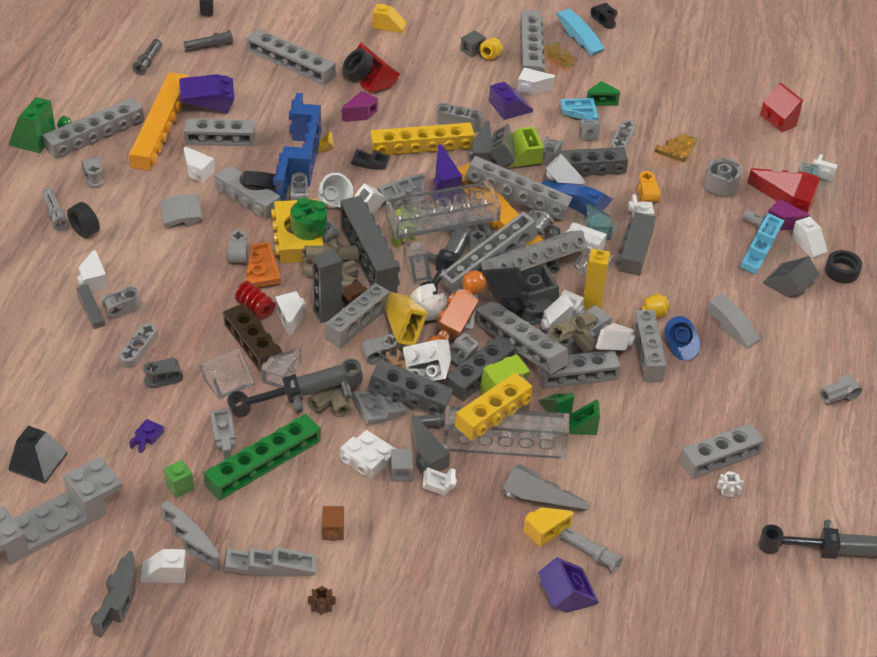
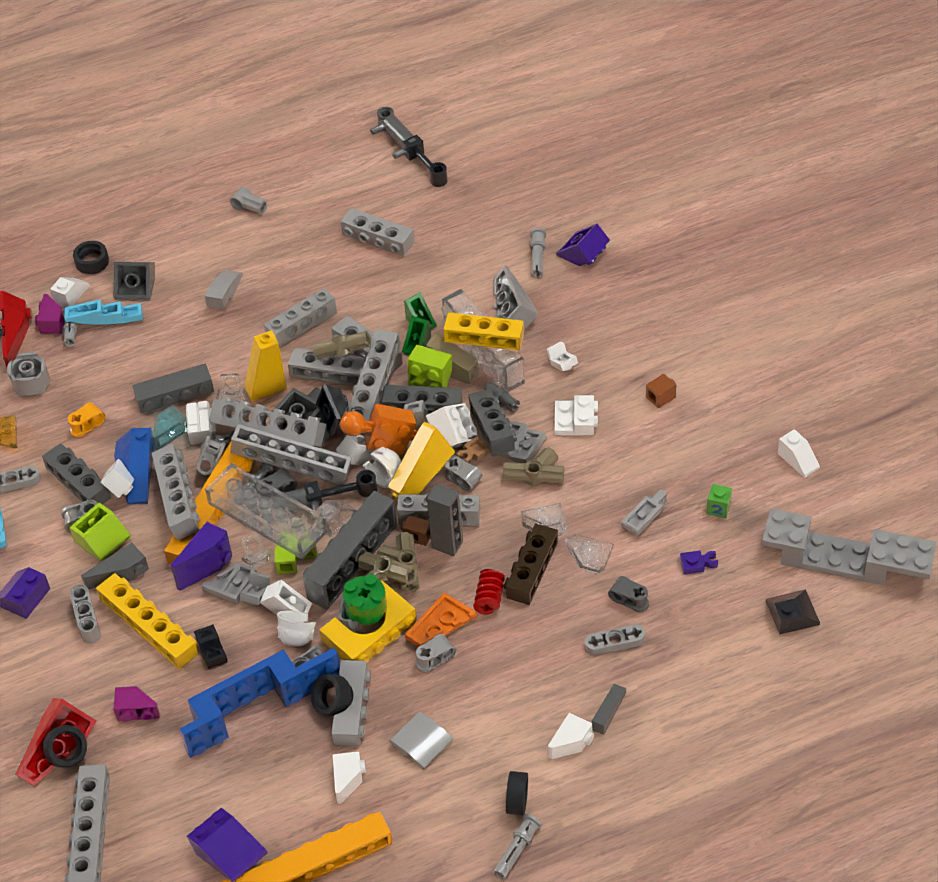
camera: 120 degrees left, 5 degrees up
light grey piece [81,157,104,188] -> none
dark grey slope [91,551,136,638] -> none
light grey piece [102,287,141,318] -> none
light grey slope [160,501,221,571] -> none
light grey brick [184,119,255,146] -> none
green brick [204,414,321,501] -> none
light grey slope [223,546,317,577] -> none
dark grey piece [227,358,363,417] -> none
white slope [275,291,306,336] -> none
reddish brown gear [308,586,336,615] -> none
light grey brick [390,449,413,482] -> none
dark grey slope [411,415,450,472] -> none
dark grey slope [490,124,516,167] -> none
yellow slope [523,508,574,547] -> none
white slope [541,293,574,335] -> none
white bracket [561,289,585,317] -> none
light grey bracket [580,119,599,141] -> none
white slope [596,323,636,350] -> none
white bracket [628,195,654,219] -> none
yellow head [641,293,670,319] -> none
blue piece [664,316,701,361] -> none
white gear [717,471,744,498] -> none

